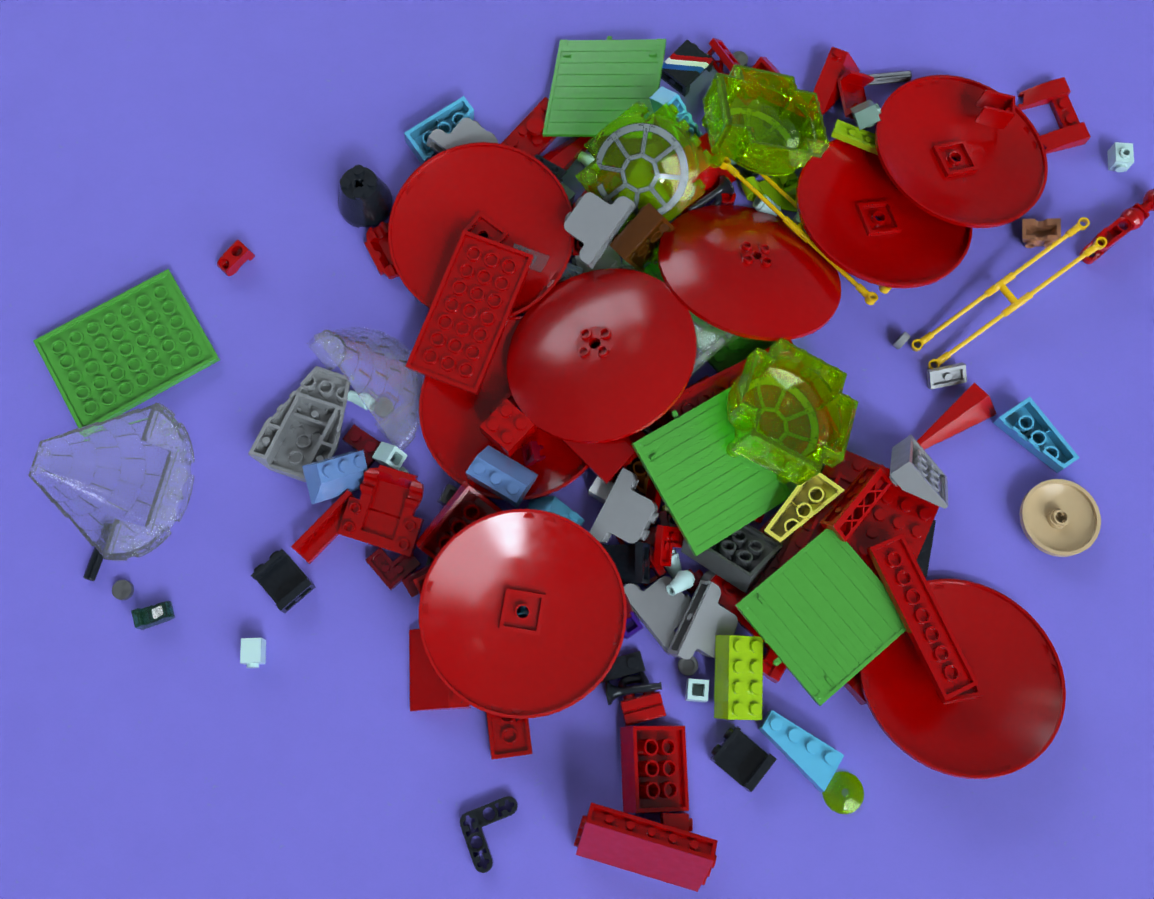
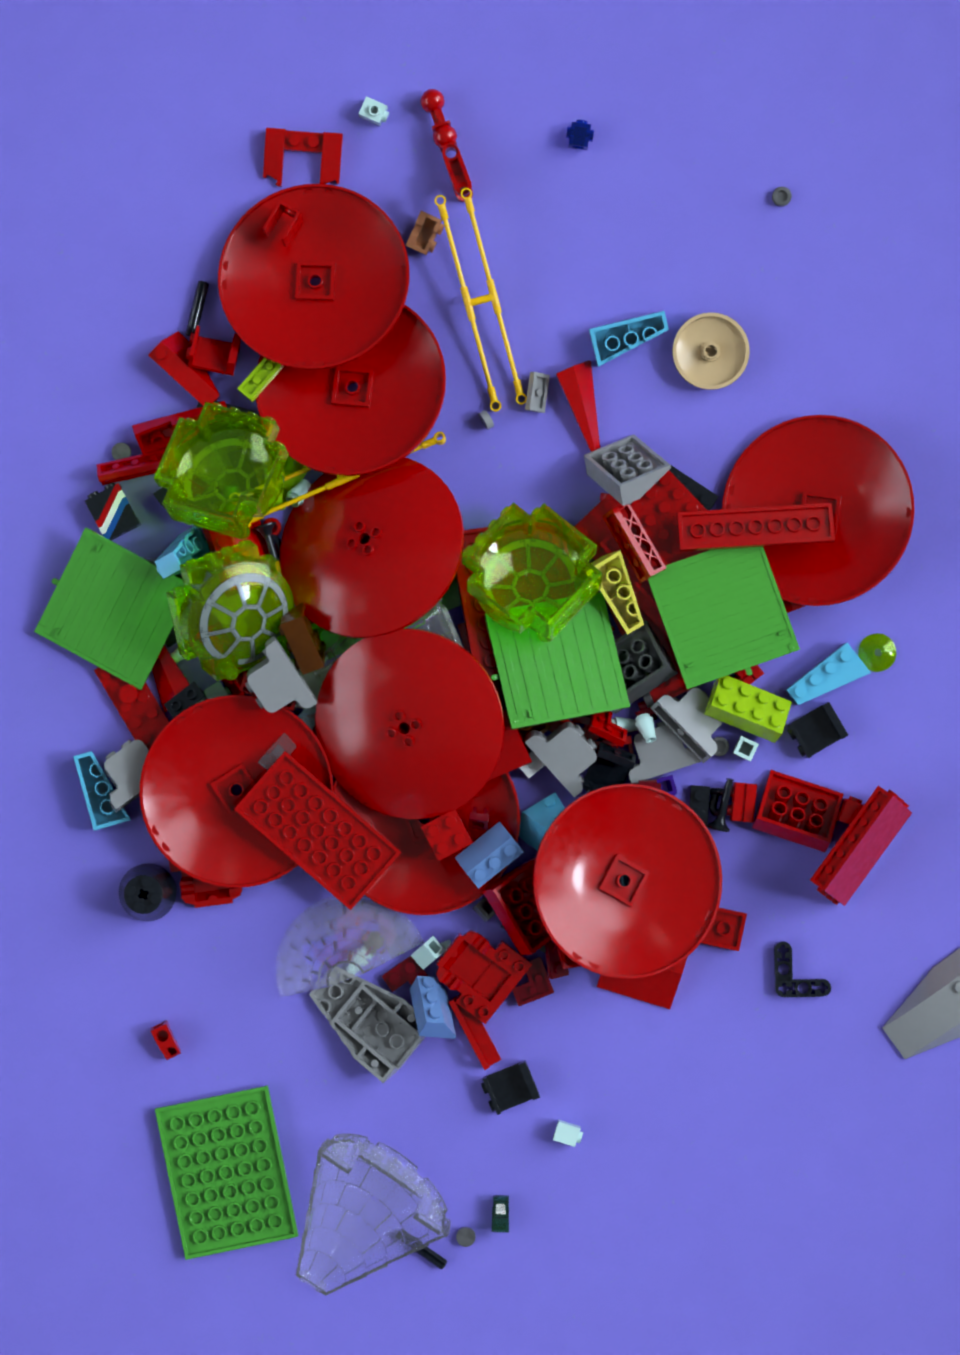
camera: 70 degrees left, 15 degrees up
sand green brick [850,99,881,130] -> none

